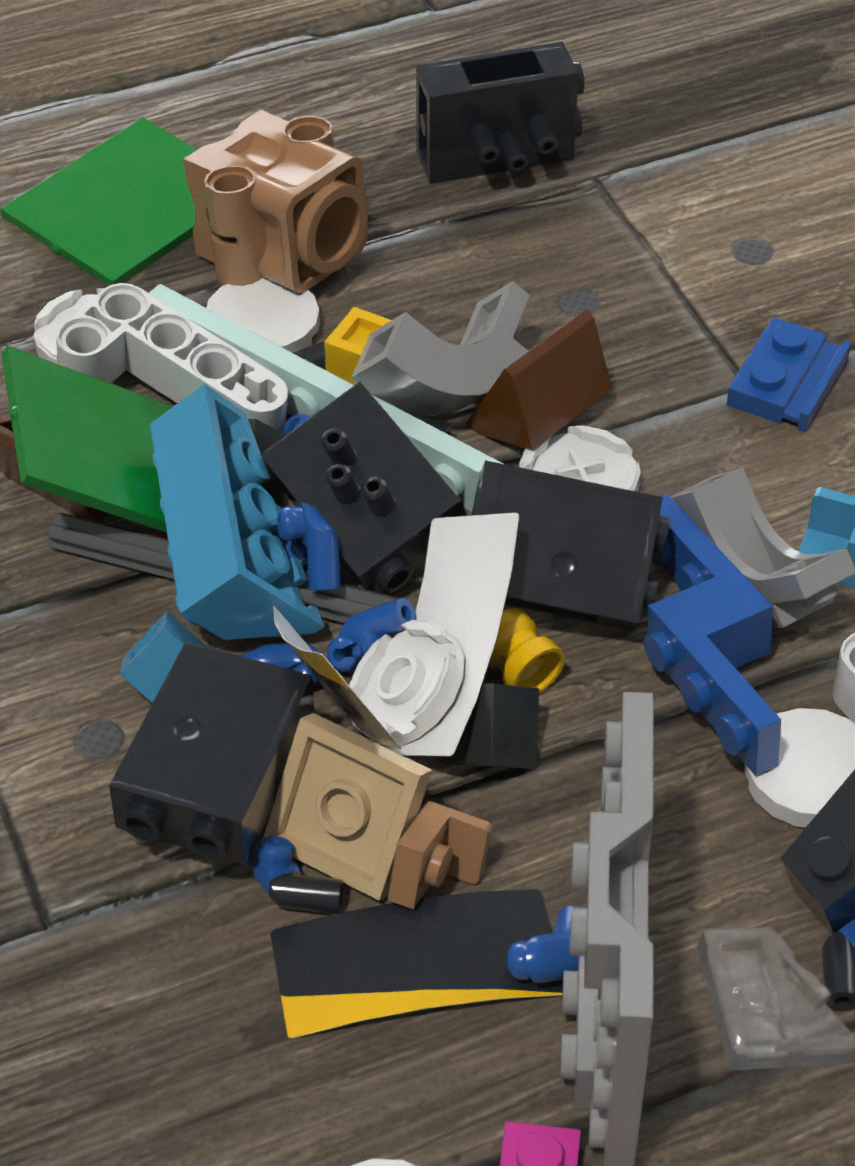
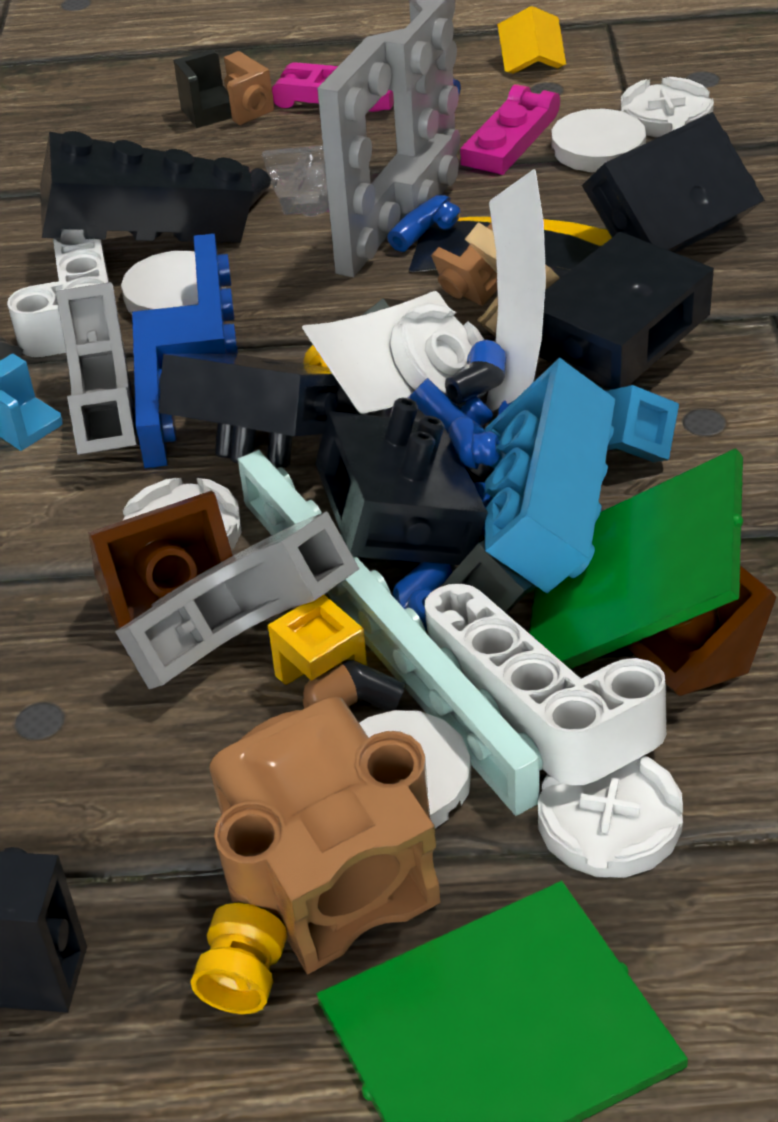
camera: 155 degrees left, 5 degrees down
none -> black arm [445,340,506,404]
none -> black piece [581,112,765,253]

